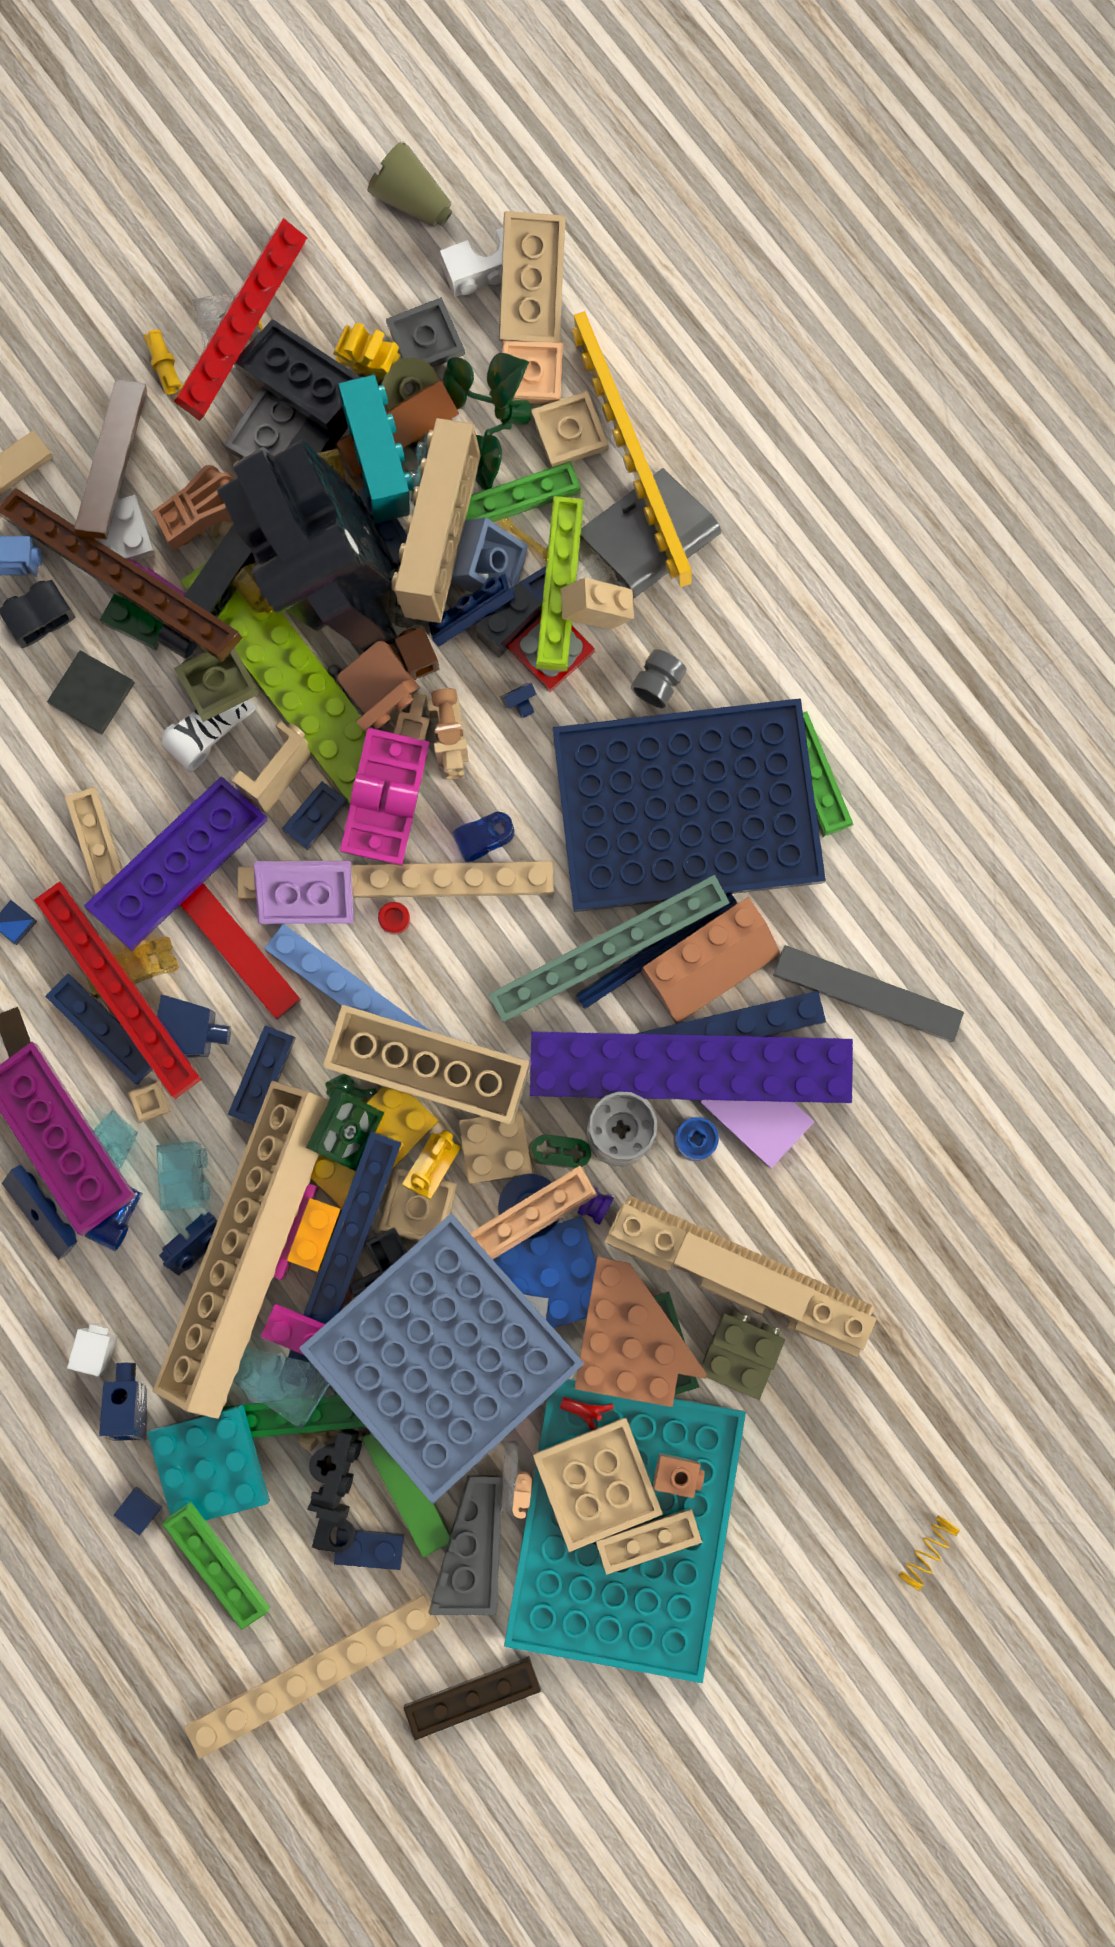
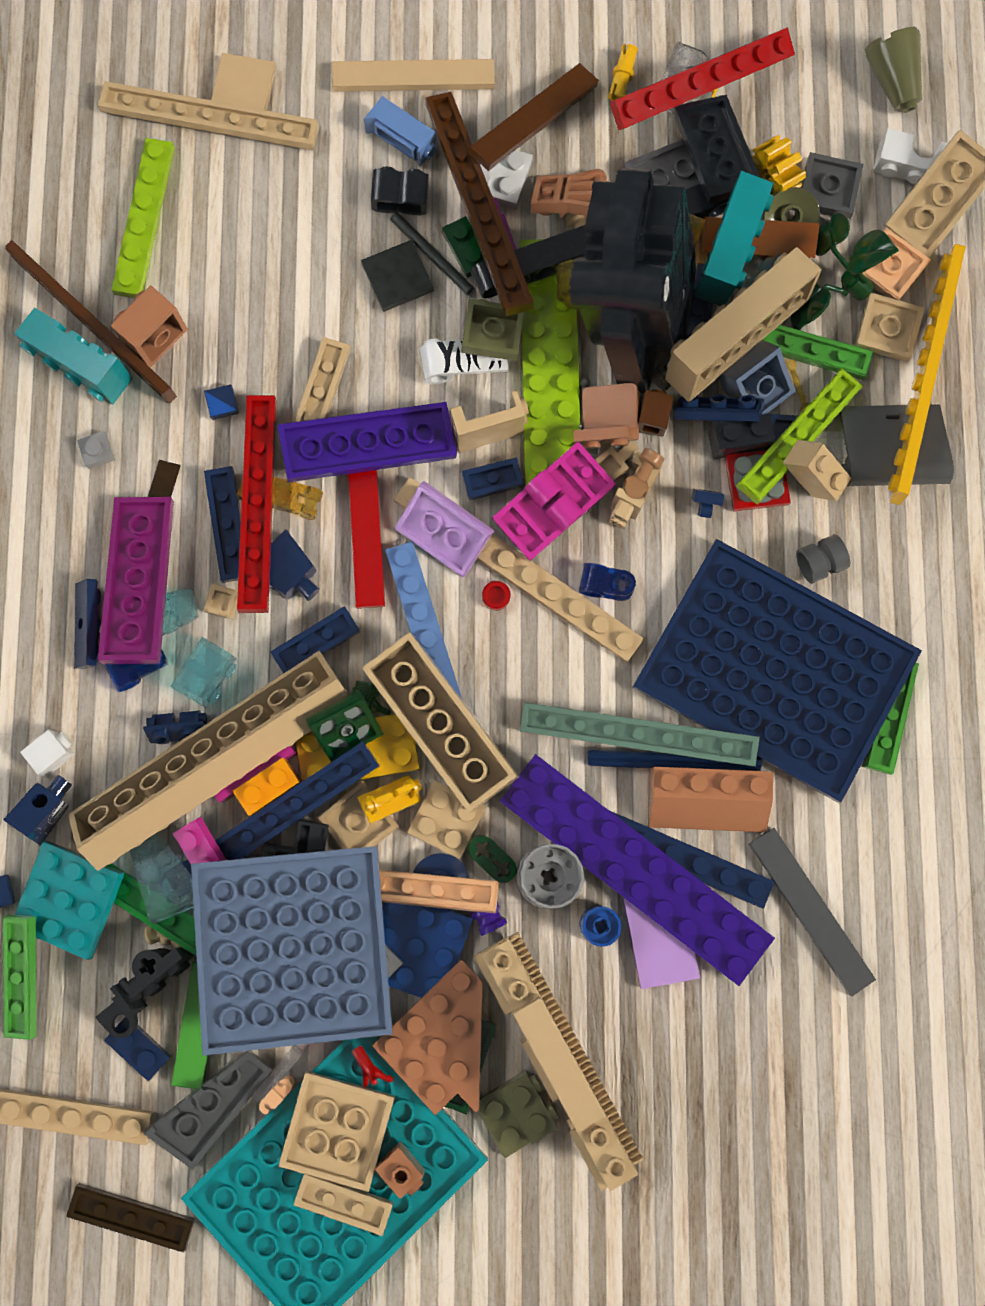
camera: 35 degrees right, 0 degrees up
none -> pearl dark grey bar [390,212,474,295]

